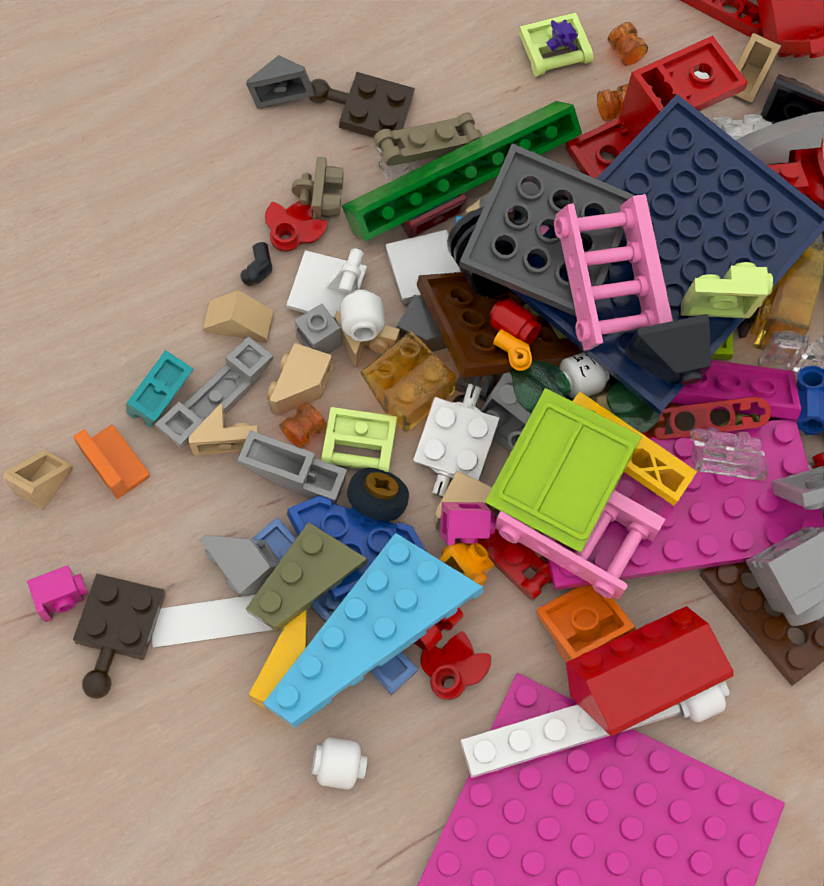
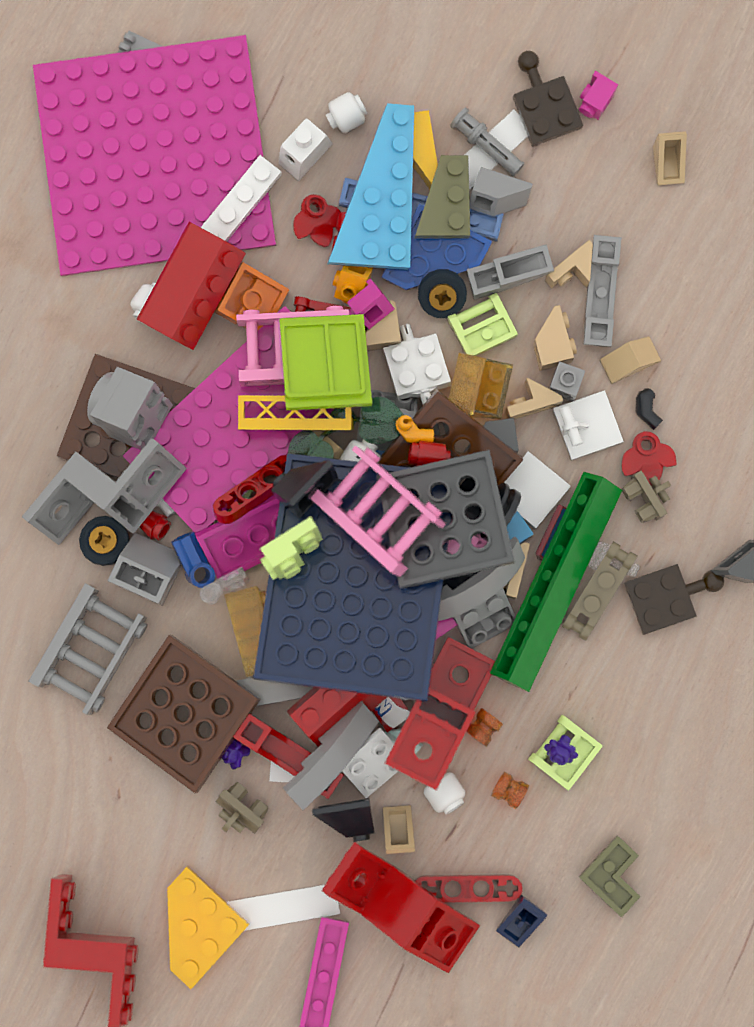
camera: 150 degrees right, 15 degrees up
orange panel [73,425,150,499] -> none
teal hinge [126,350,194,427] -> none
clear orange wheel [279,402,327,449] -> none
white head [340,290,385,342] -> none
clear plate [690,426,769,481] -> none
none -> white torso [278,118,333,181]
none -> light grey pin [450,107,524,177]

